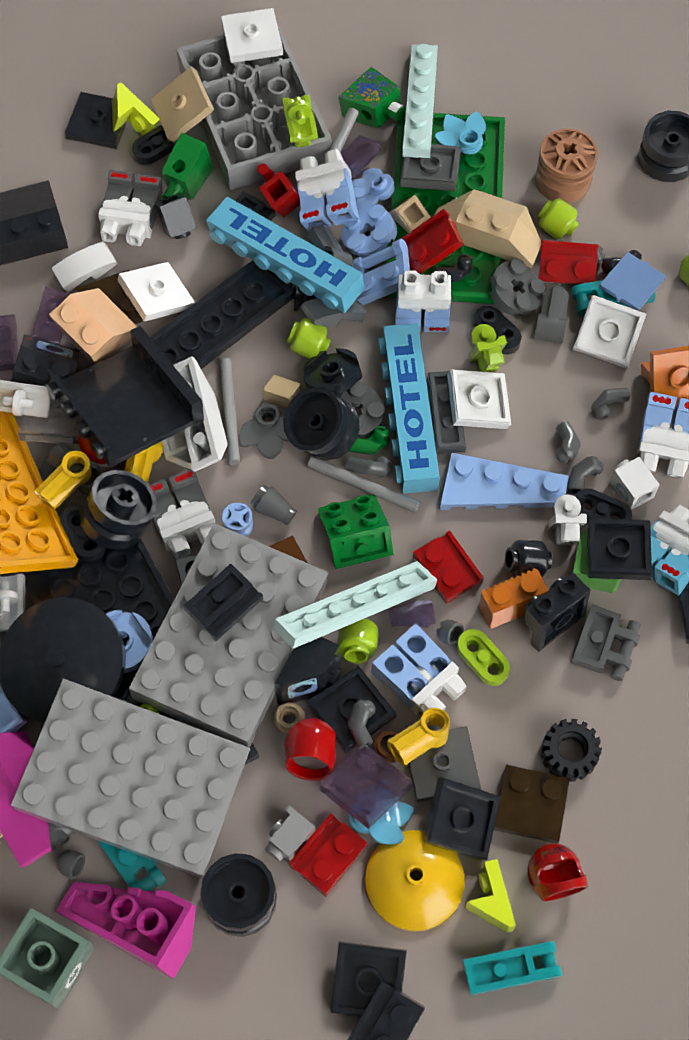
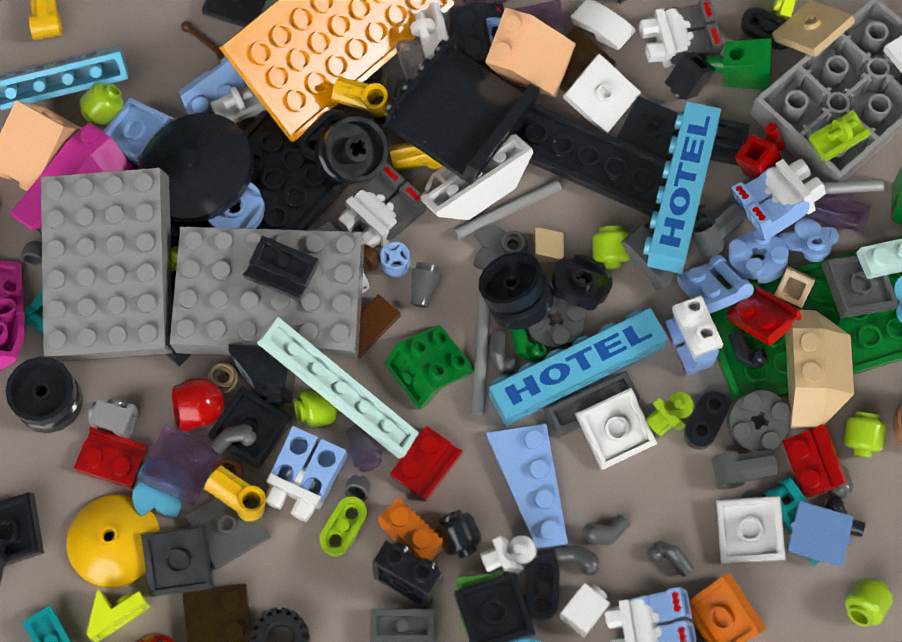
camera: 70 degrees right, 5 degrees up
none -> black plate [617,96,679,161]

